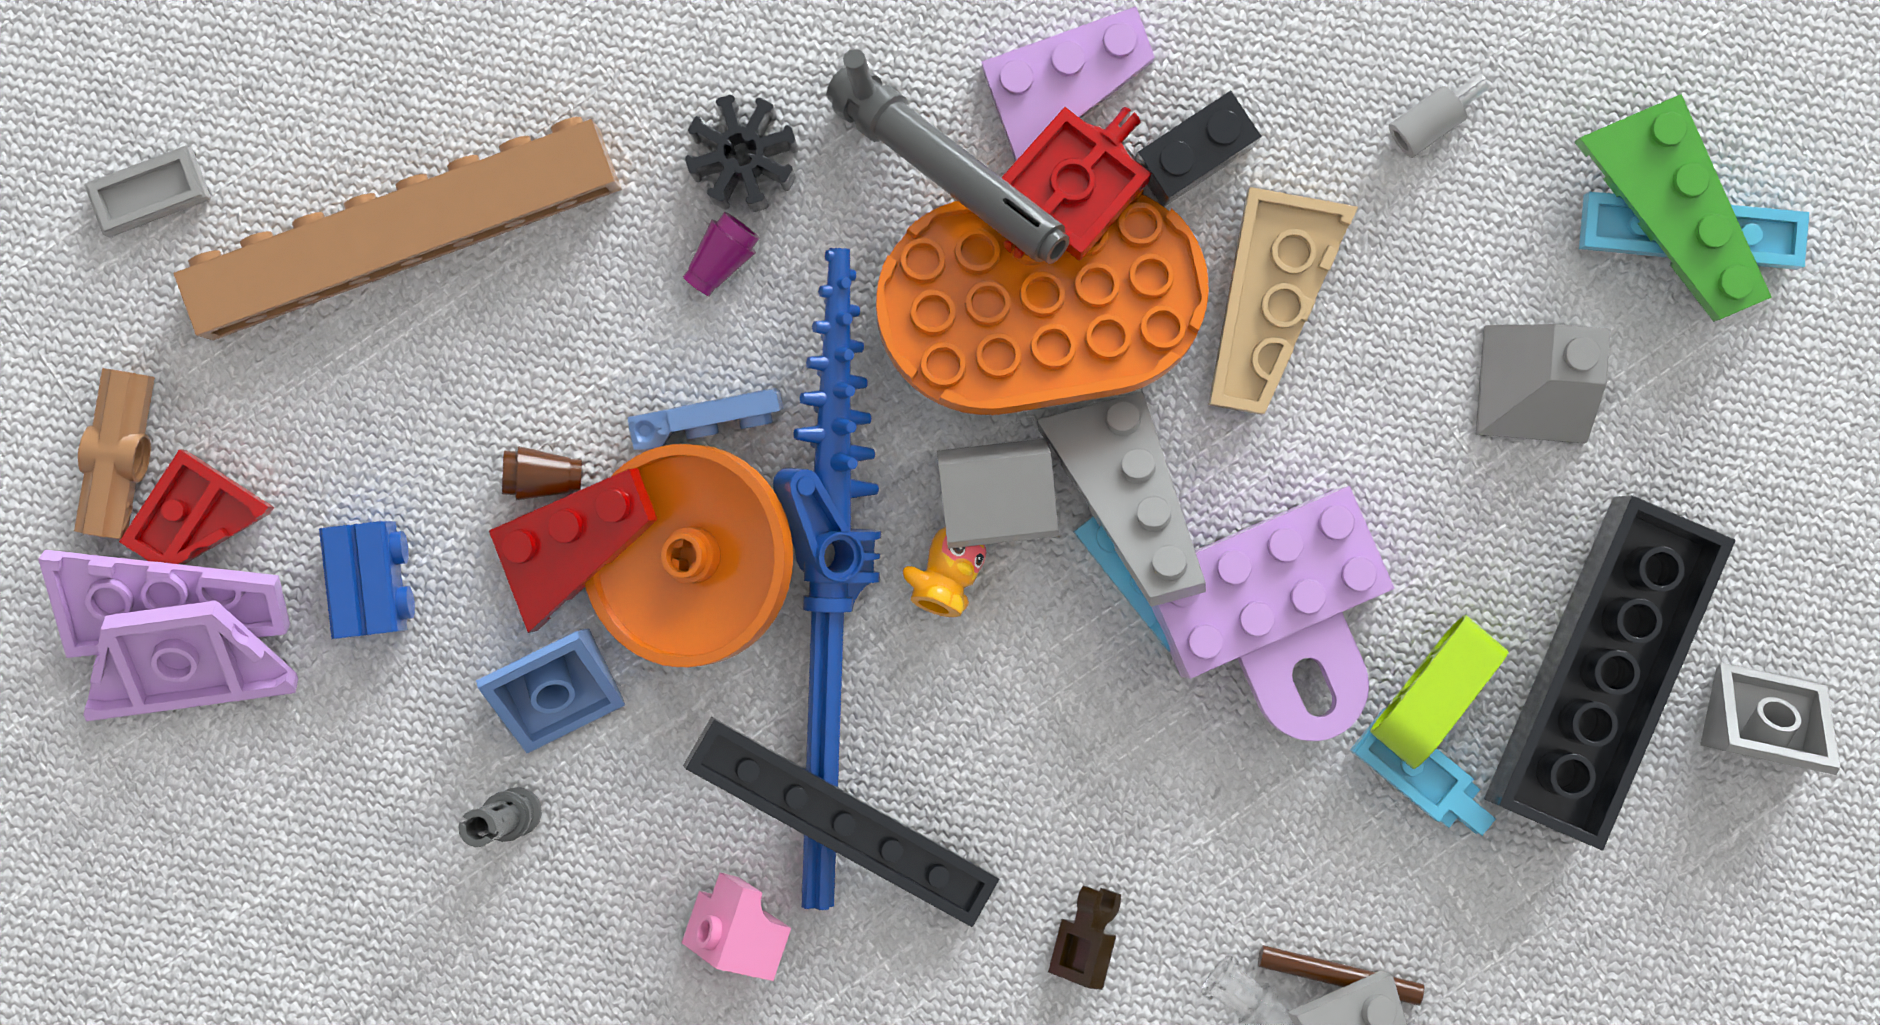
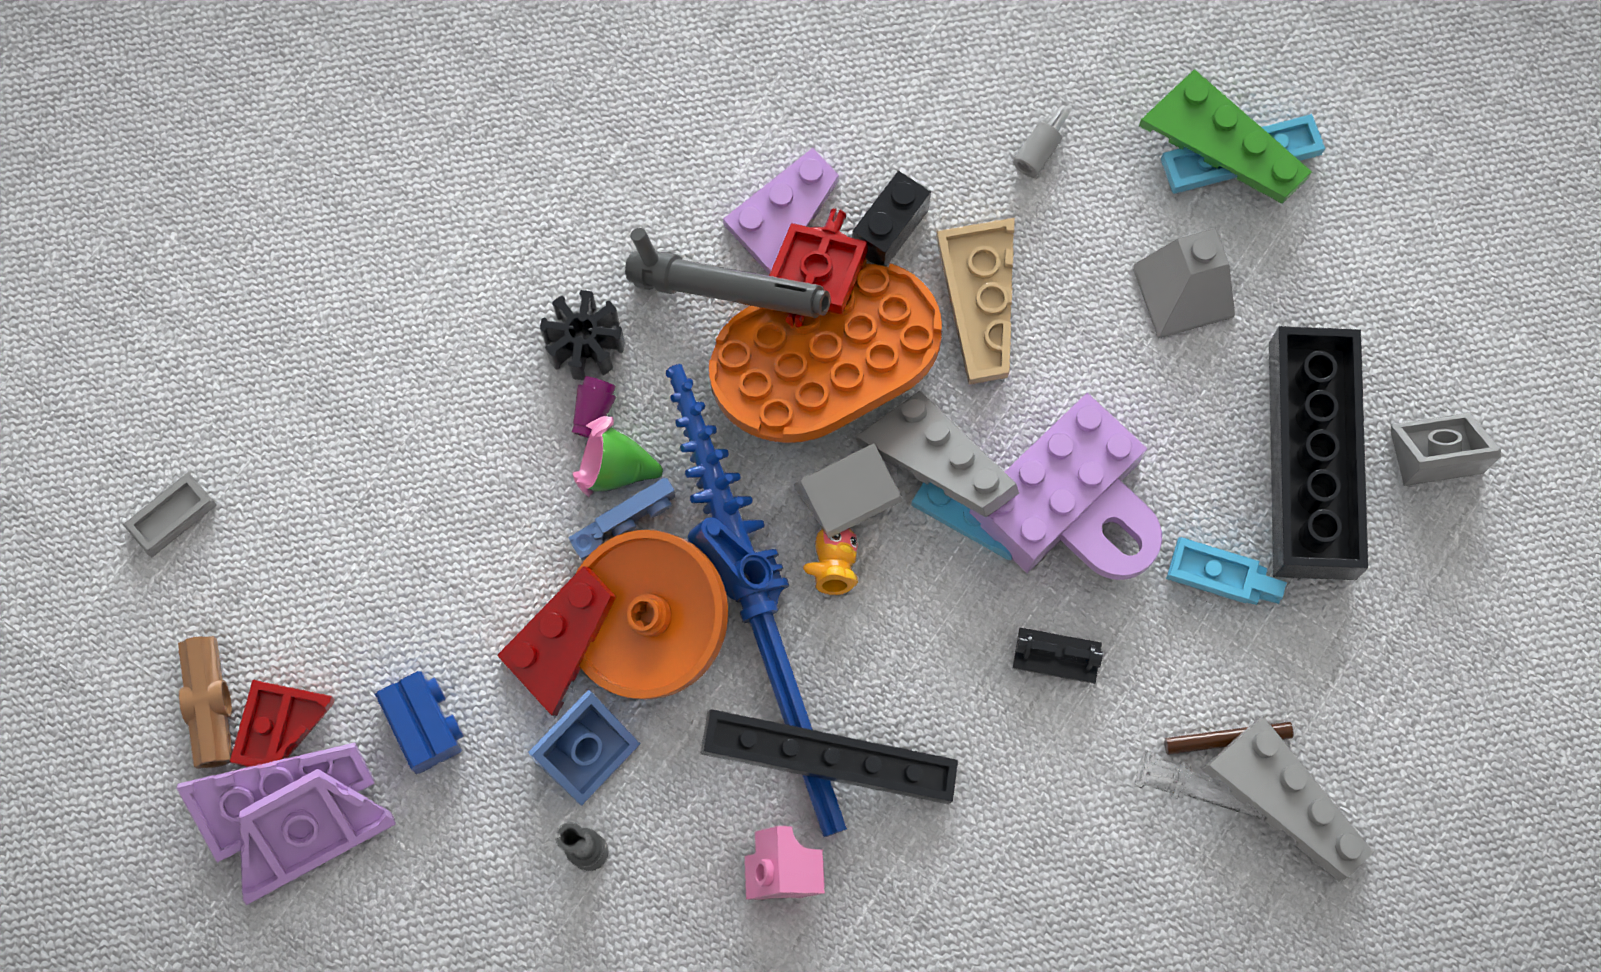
camera: 25 degrees left, 15 degrees down
medium nougat brick [173,117,622,341] -> none
reddish brown cone [502,446,582,501] -> none
dark brown plate [1048,885,1121,990] -> none
lime beam [1370,614,1509,769] -> none
none -> bright green hat [572,416,663,497]
none -> black hinge [1012,627,1103,684]

